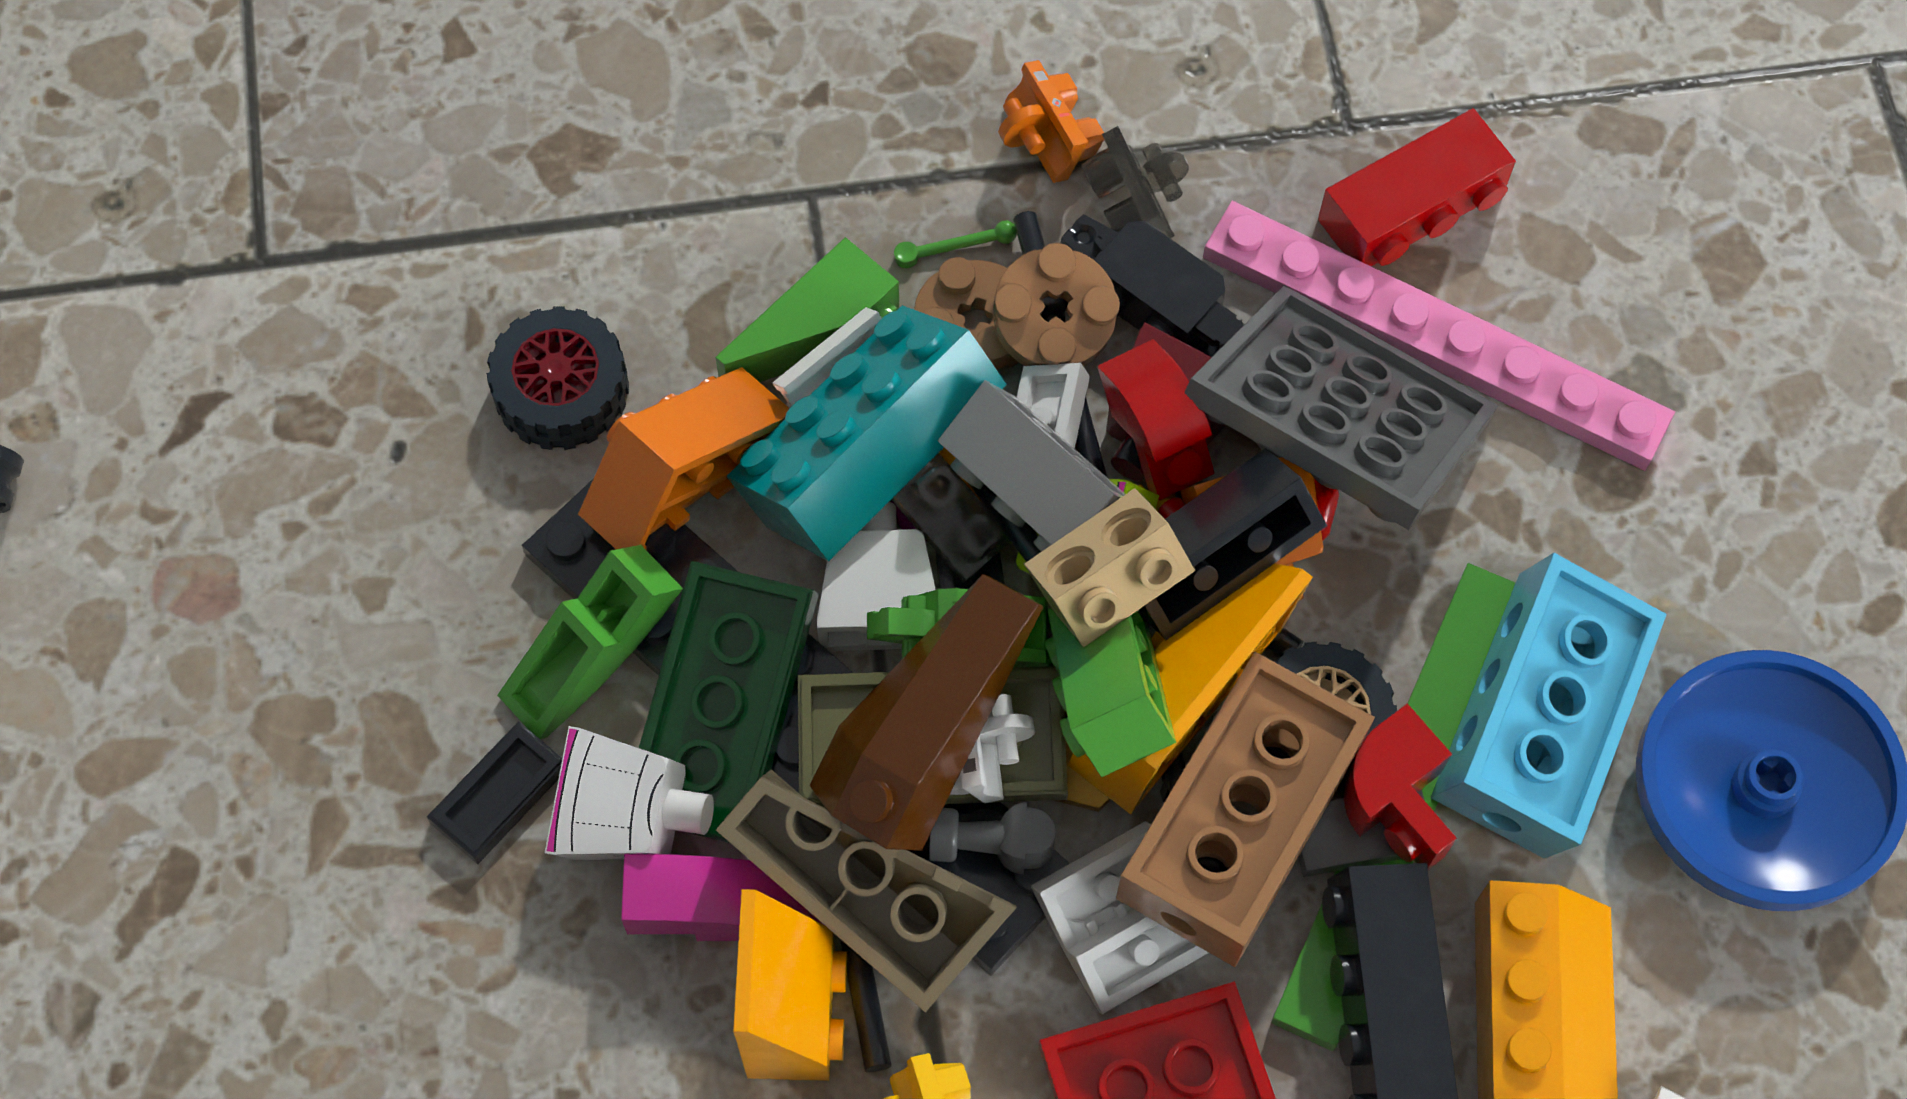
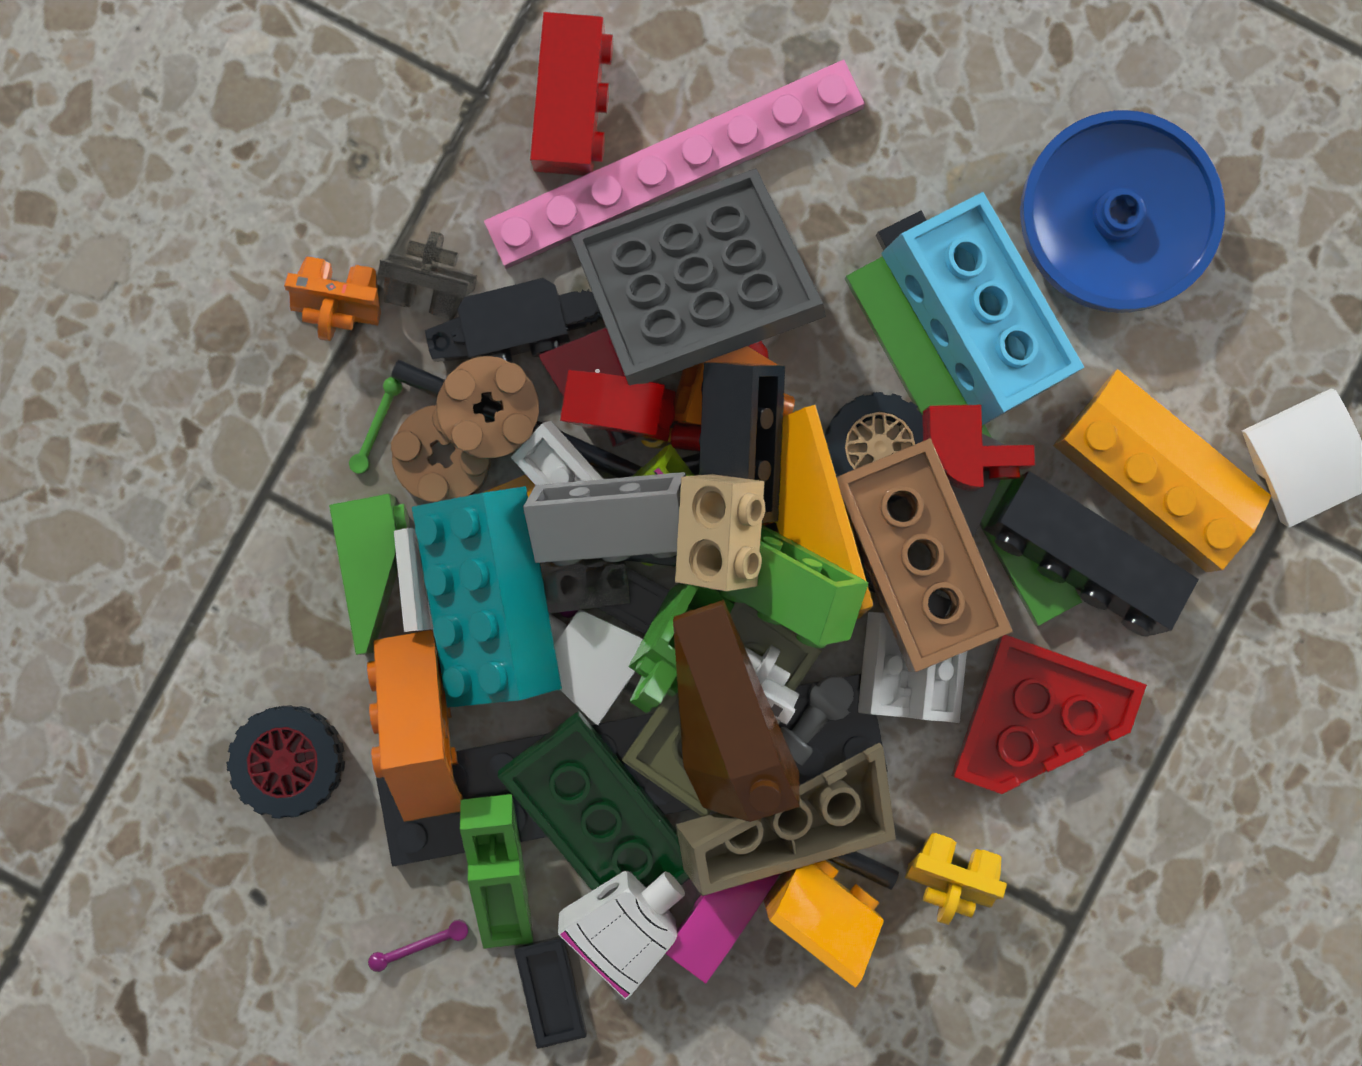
camera: 50 degrees left, 20 degrees up
none -> magenta hinge [368,919,469,972]

